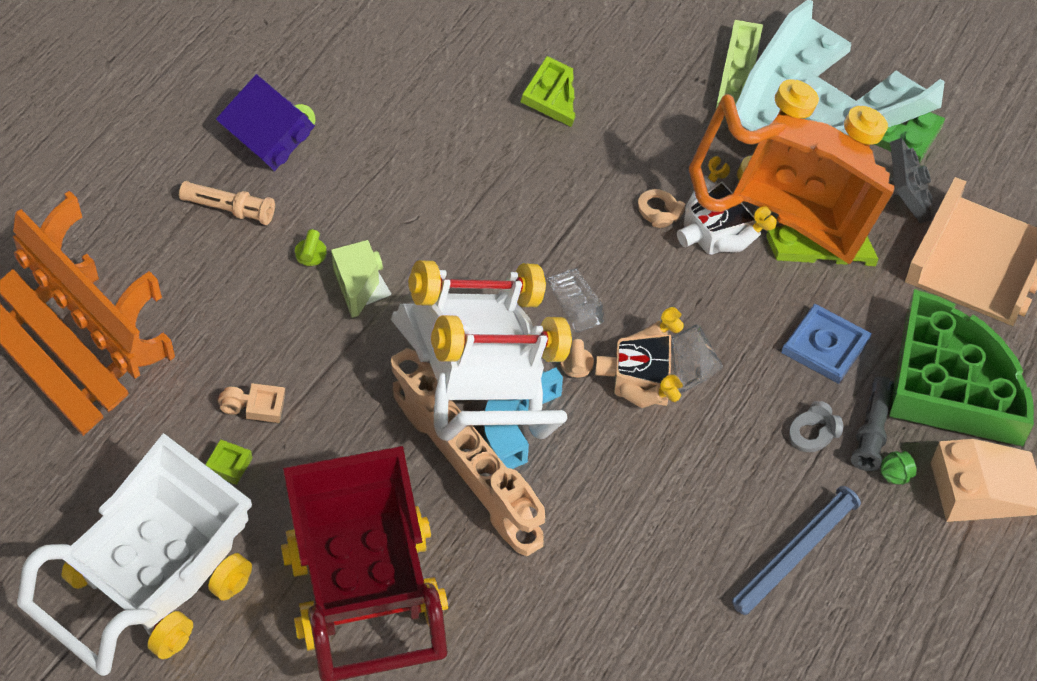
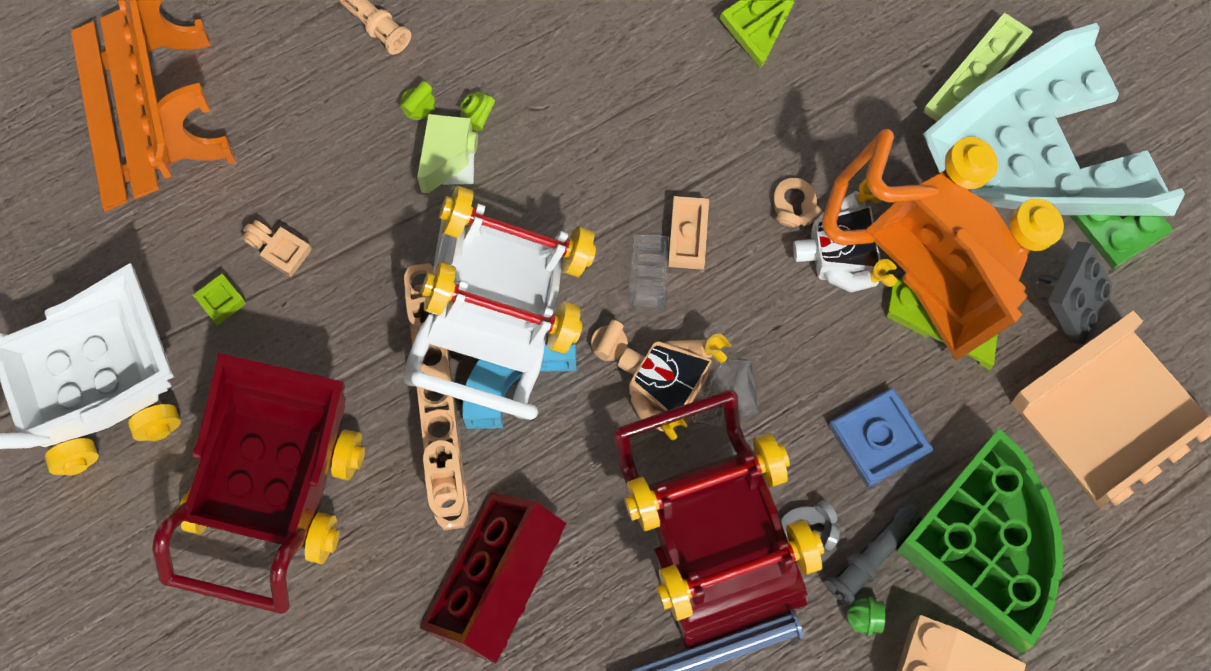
camera: 30 degrees right, 15 degrees up
none -> dark red slope [420,492,567,664]
none -> lime plate [460,91,495,131]
none -> dark red piece [613,390,824,649]
none -> light nougat plate [668,196,709,270]

